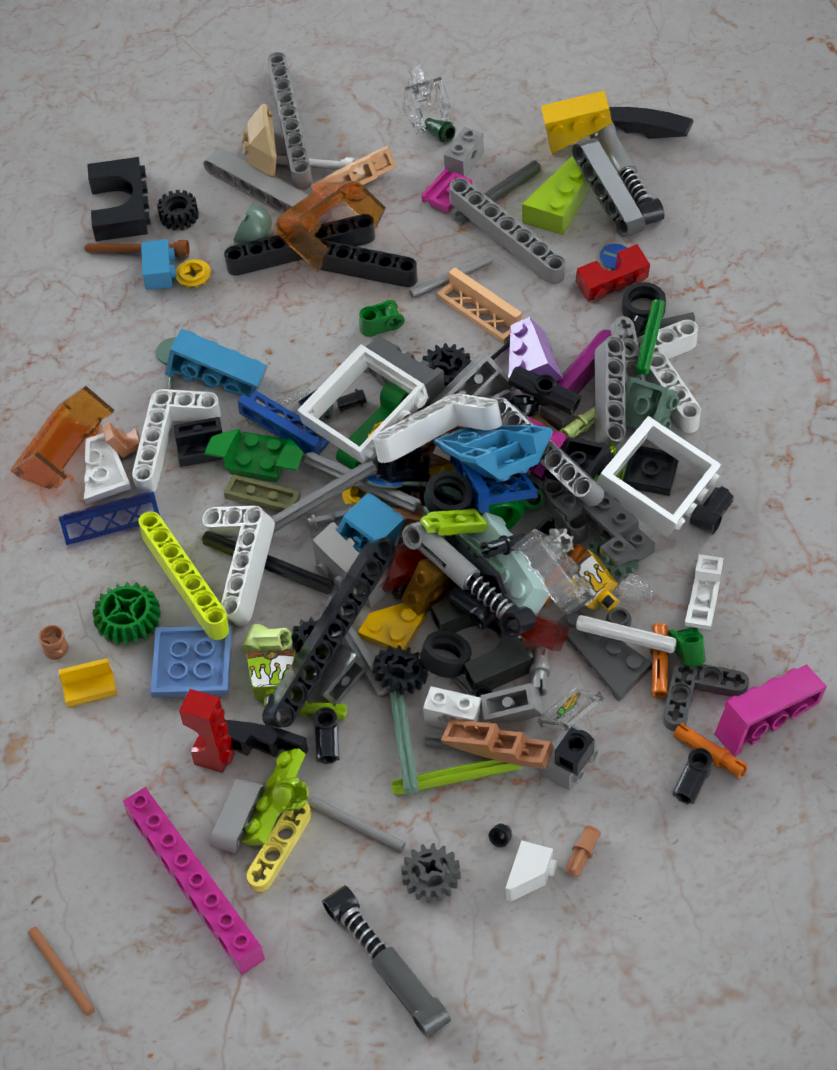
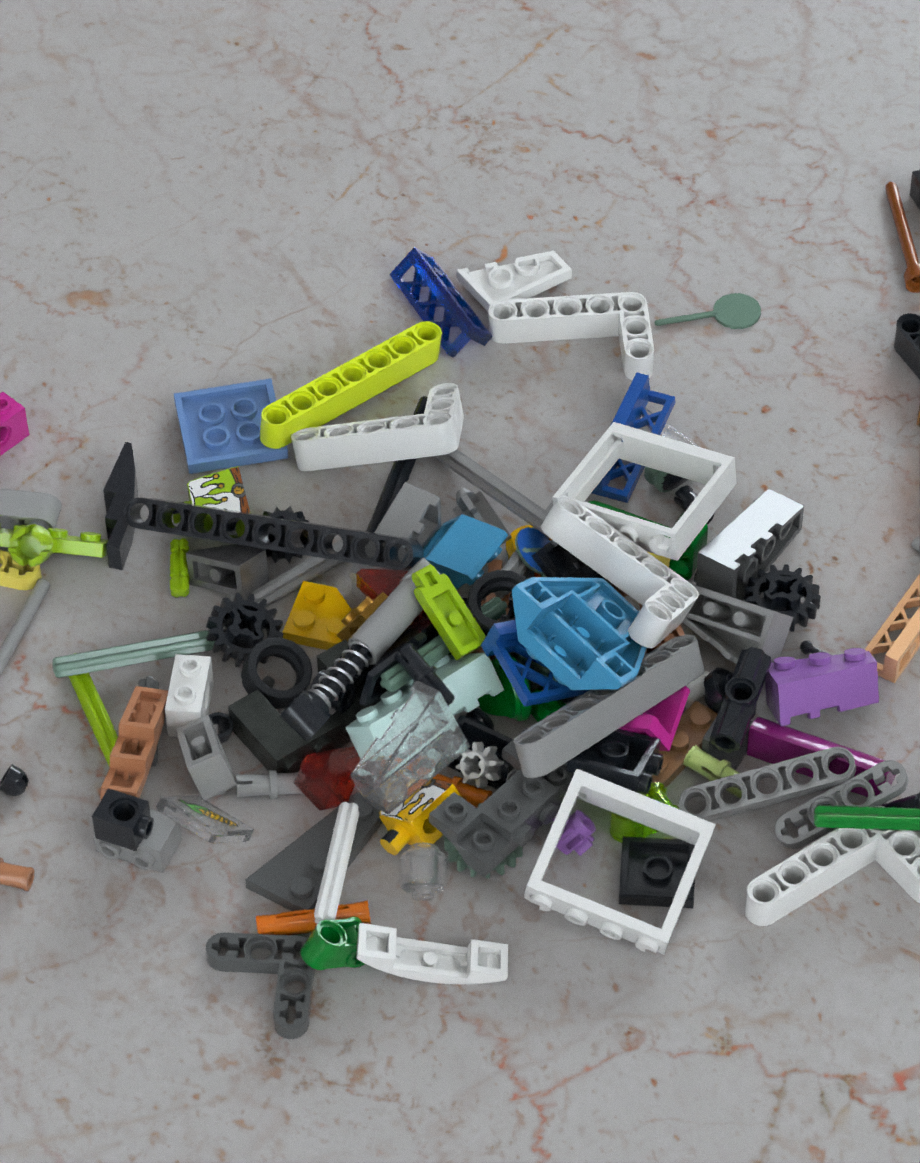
camera: 75 degrees right, 5 degrees down
clear orange windscreen [10,385,115,489] -> none
nougat wheel [39,625,68,660] -> none
yellow panel [58,658,117,707] -> none
green gear [92,582,161,646] -> none
nougat bracket [102,423,140,458] -> none
dark azure brick [141,239,176,290] -> none
dark azure wedge [165,328,267,397] -> none
black slope [173,417,223,467] -> none
yellow gear [175,259,211,289] -> none
red arch [179,689,234,773] -> none
green piece [204,429,304,483] -> none
olive plate [224,474,301,512] -> none
yellowish green piece [241,624,293,654] -> none
black piece [313,707,340,764] -> none
green piece [359,300,405,337] -> none
dark grey plate [606,607,632,627] -> none
sand green plate [625,376,679,430] -> none
orange pin [673,723,749,779] -> none
black piece [673,748,712,804] -> none
black piece [690,486,734,535] -> none
dark pink wedge [714,664,827,756] -> none

